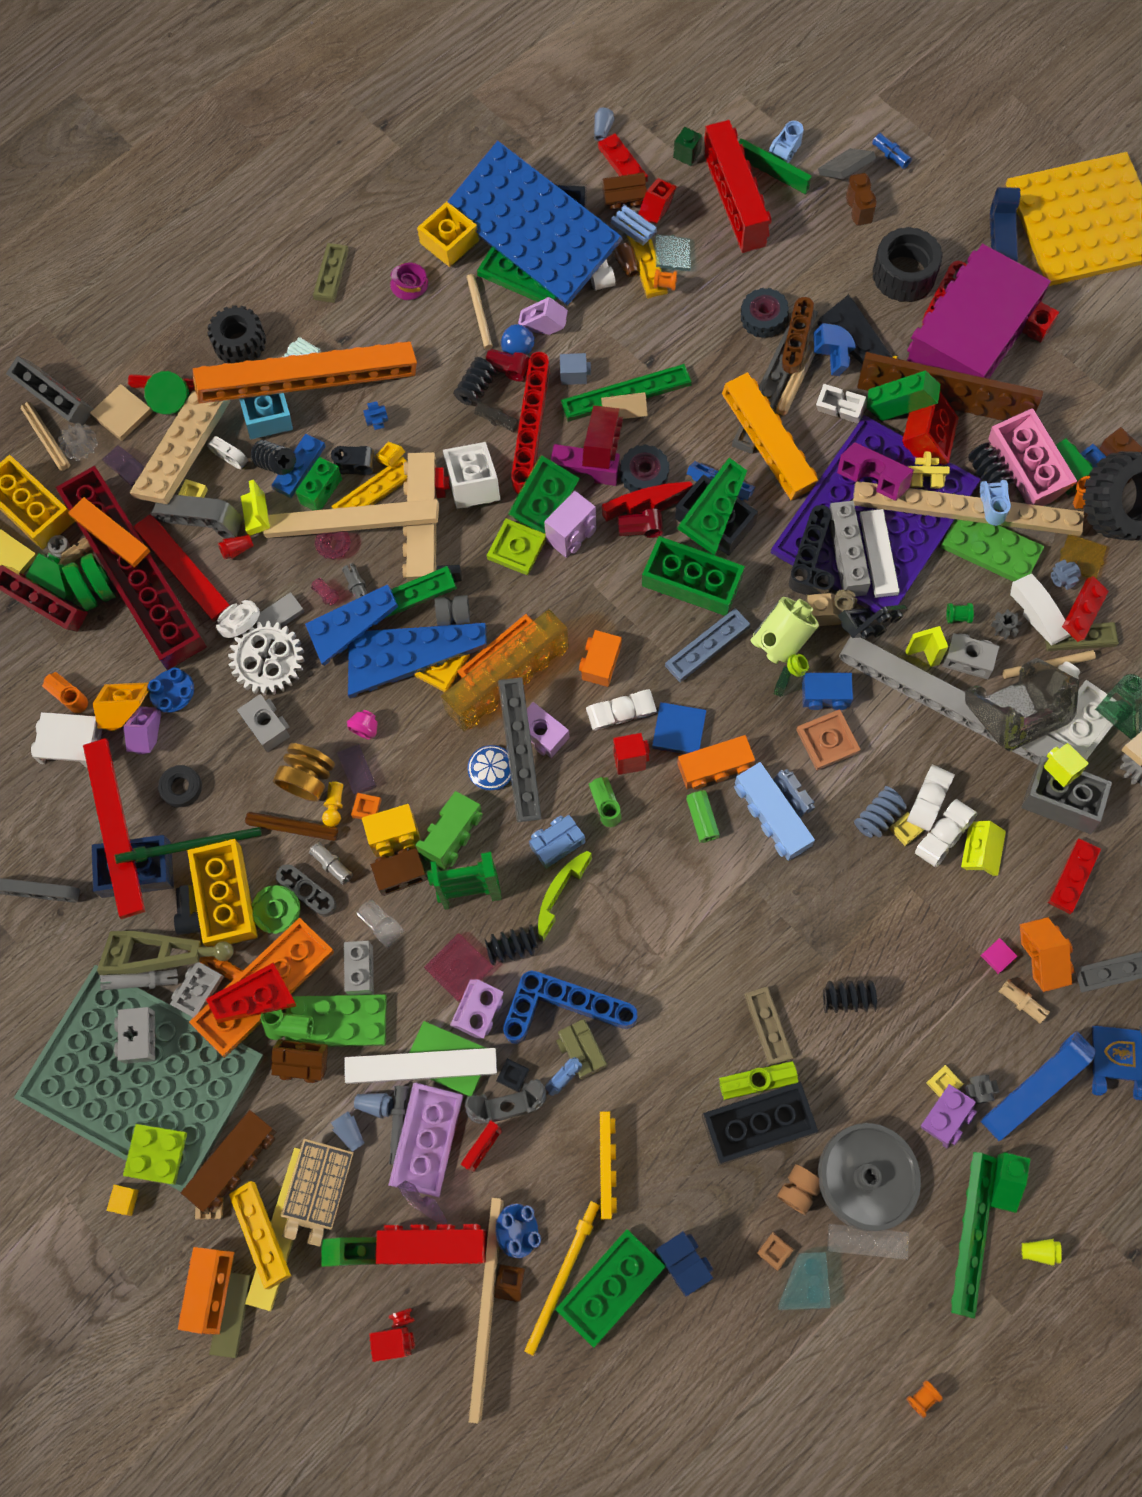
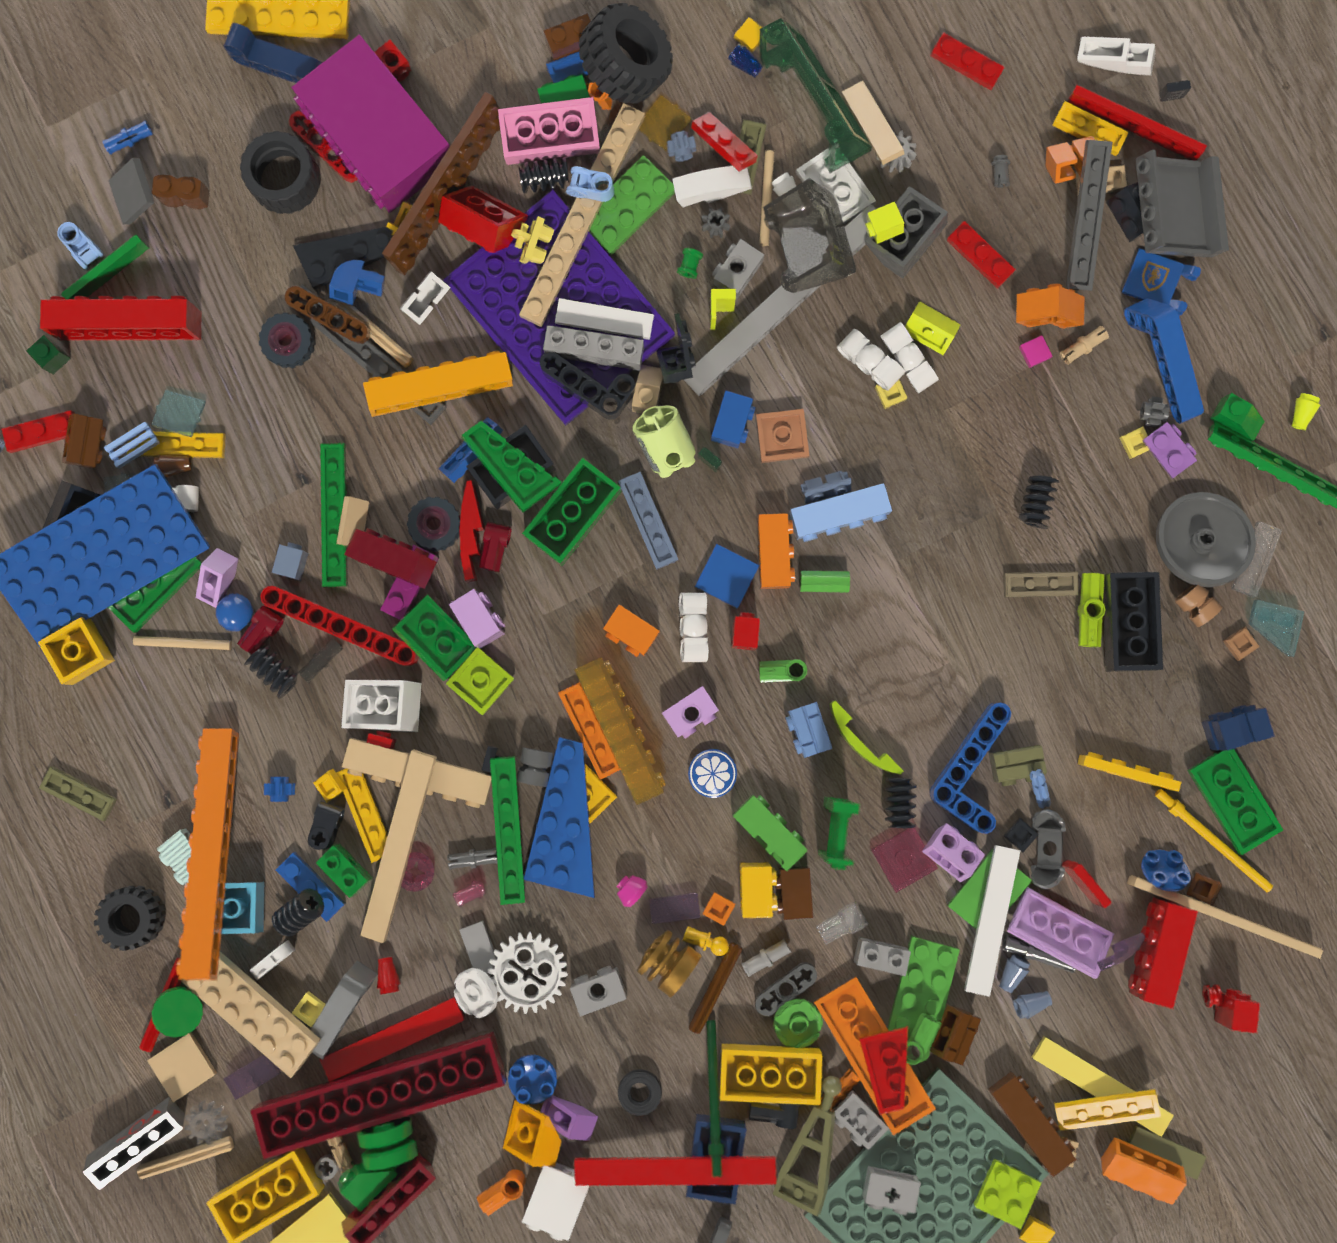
camera: 75 degrees left, 15 degrees up
orange tile [68,497,150,568] -> none
light grey pin [100,969,178,991] -> none
neon yellow panel [241,480,270,536] -> none
tan tile [280,1139,354,1247] -> none
blue wing [305,584,398,666] -> none
green slope [321,1237,378,1267] -> none
magenta piece [390,262,429,300] -> none
dark grey tile [498,677,542,822] -> none
red brick [638,178,677,223] -> none
orange bush [654,269,677,291] -> none
lime plate [787,654,809,677] -> none
dark tan plate [834,589,857,611] -> none
magenta arch [837,442,914,501] -> none
sand blue piece [854,786,907,838] -> none
green brick [866,370,940,421] -> none

